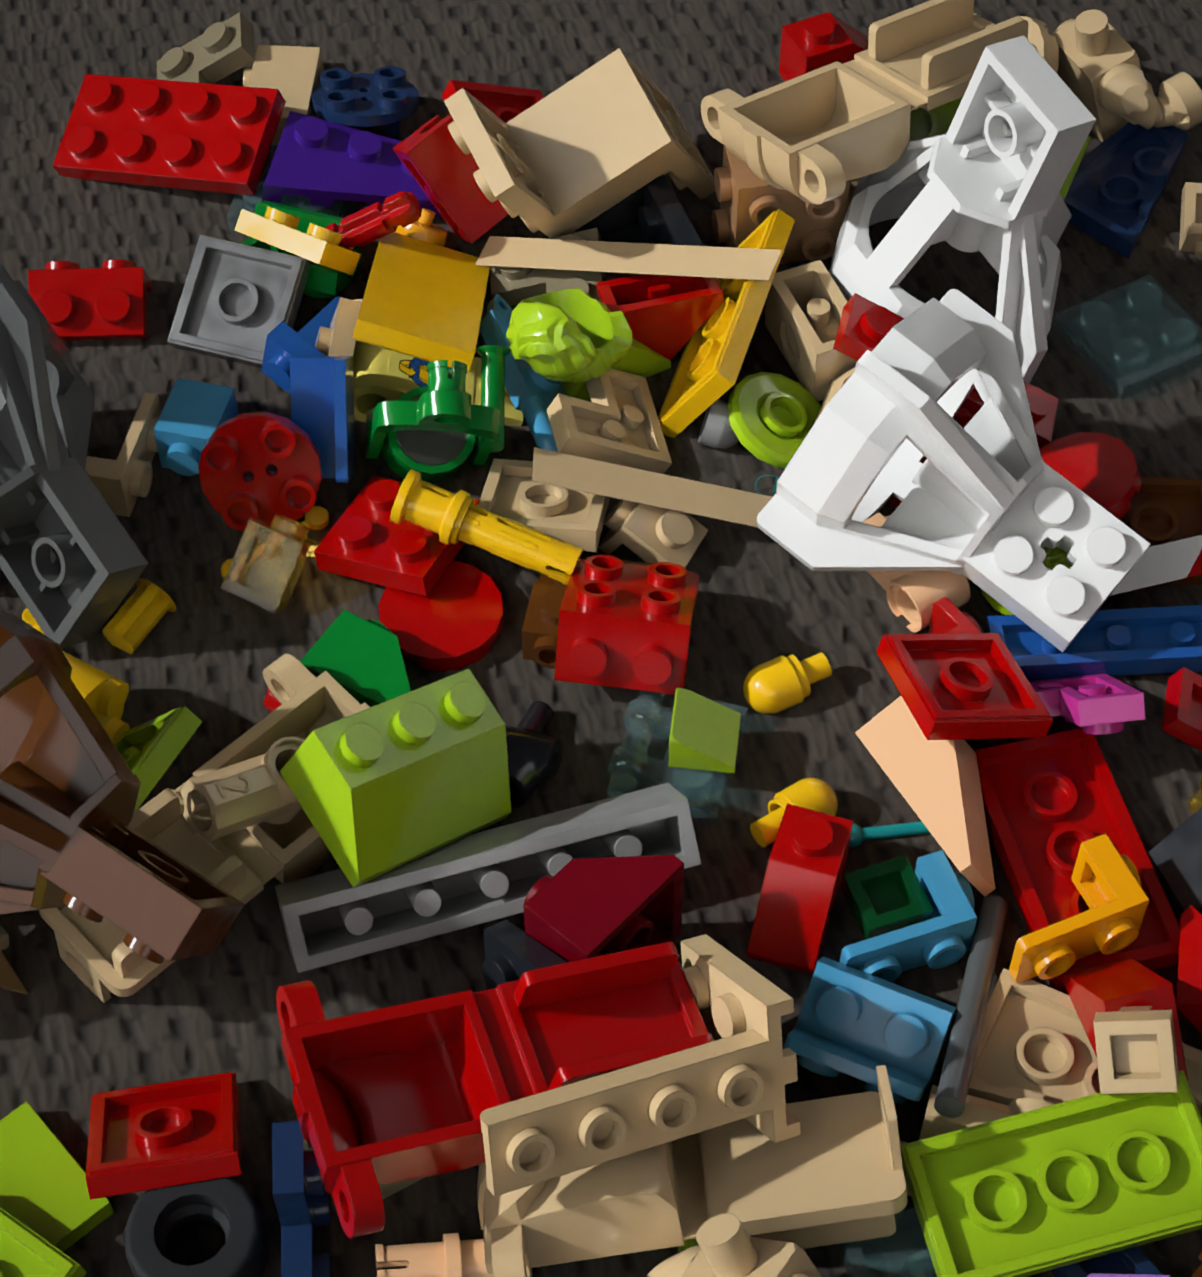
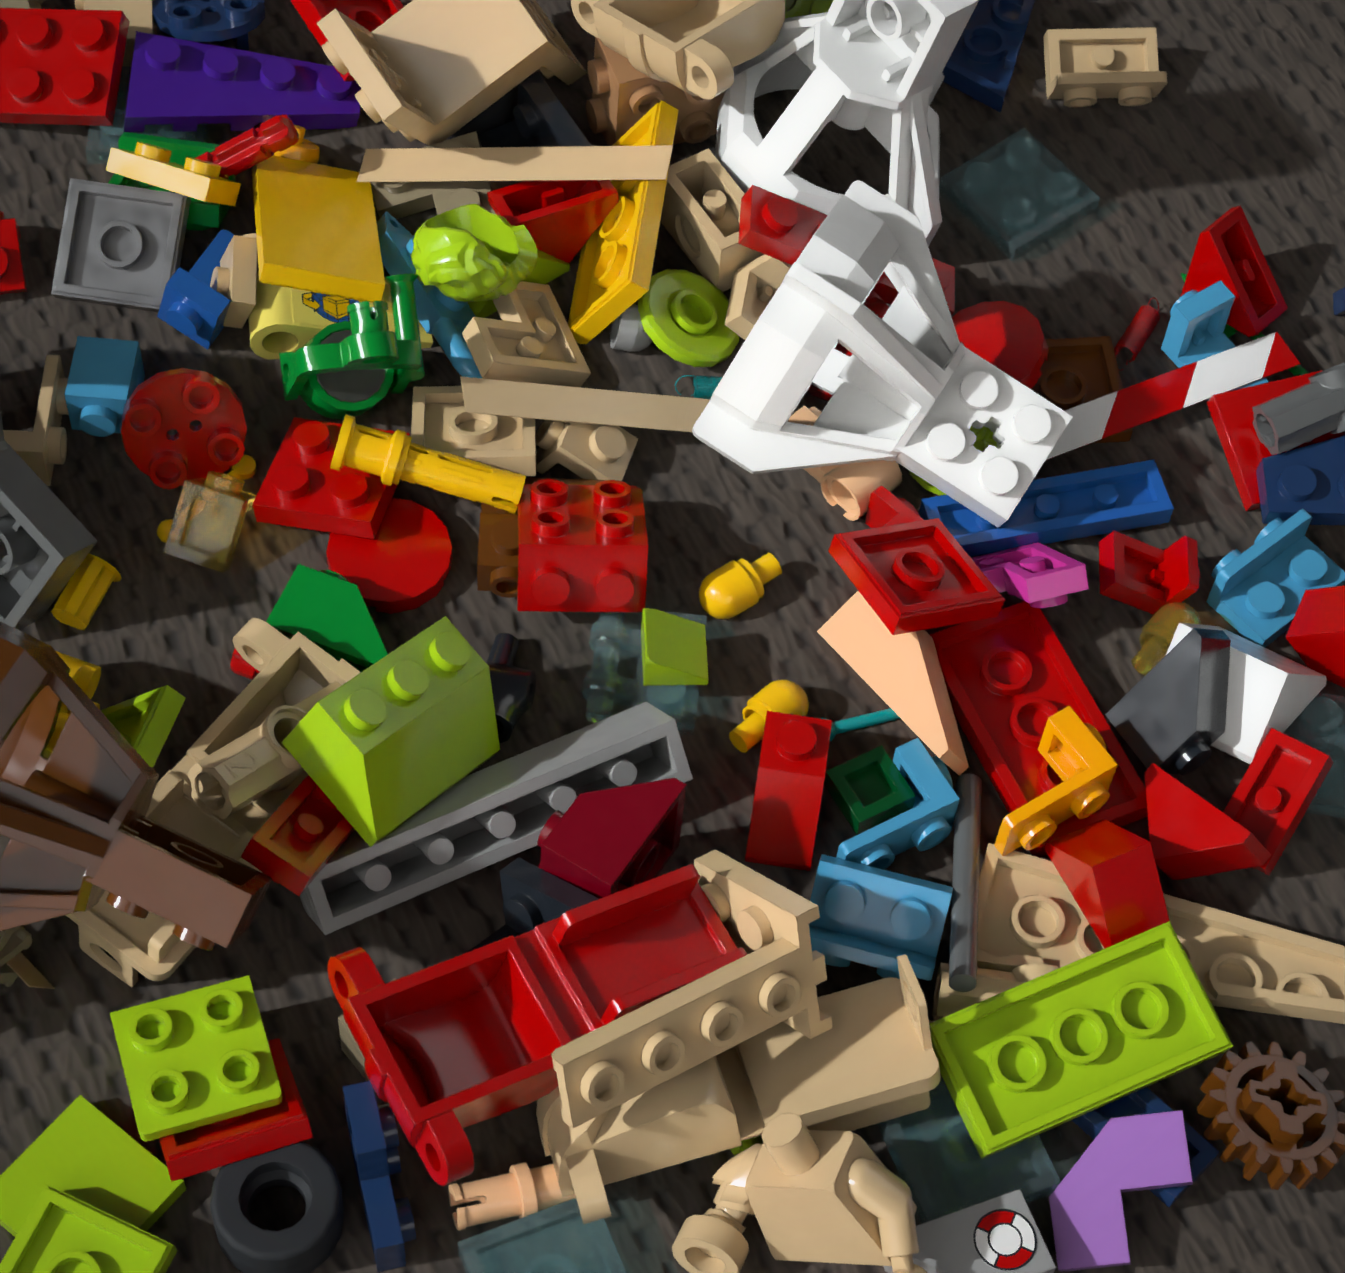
camera: 15 degrees left, 5 degrees up
blue panel [290,356,355,483] -> none
red hinge [392,114,508,244] -> none
tan tile [1093,1006,1179,1094] -> none
none -> lime bracket [110,975,283,1141]
none -> red plate [241,775,355,896]

